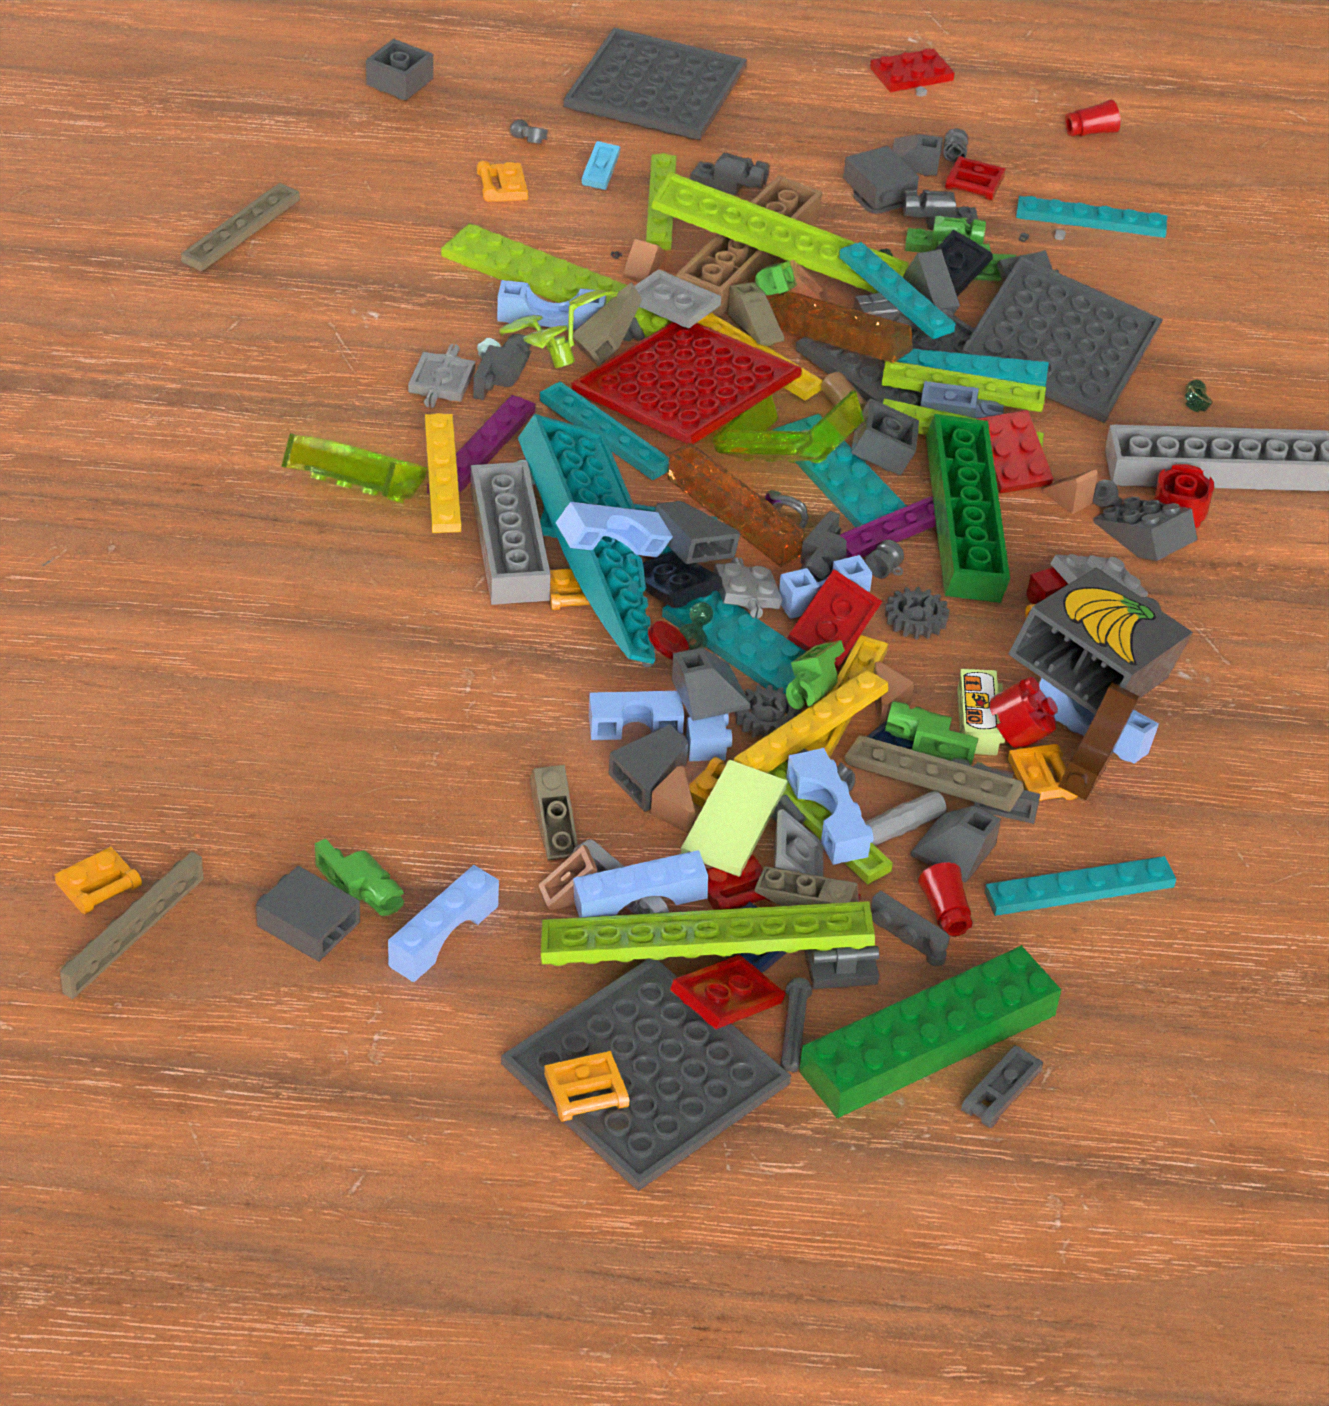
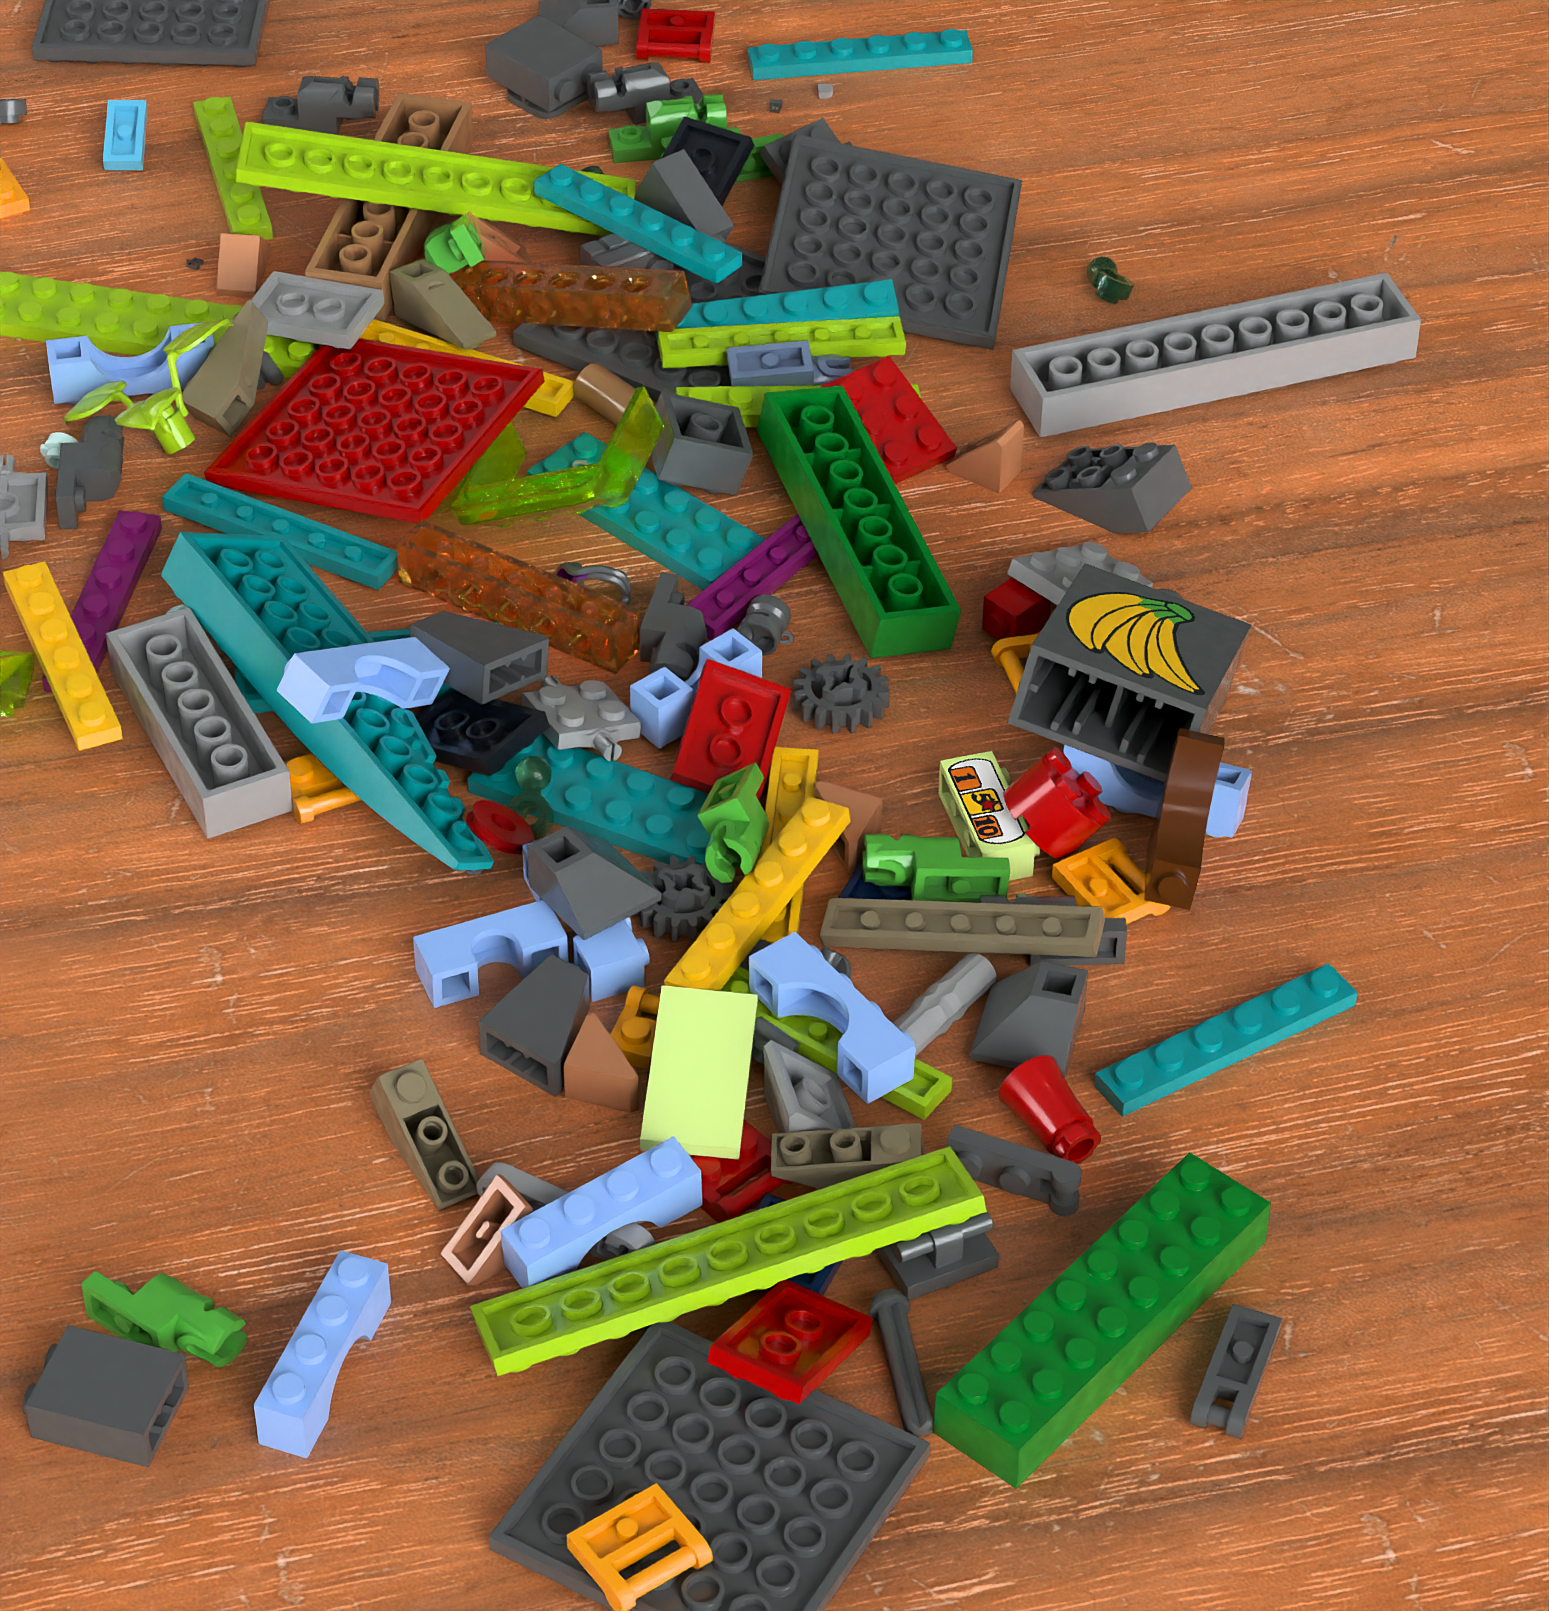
camera: 15 degrees left, 0 degrees up
dark grey plate [1093,480,1122,508] -> none
red brick [1154,464,1214,528] -> none

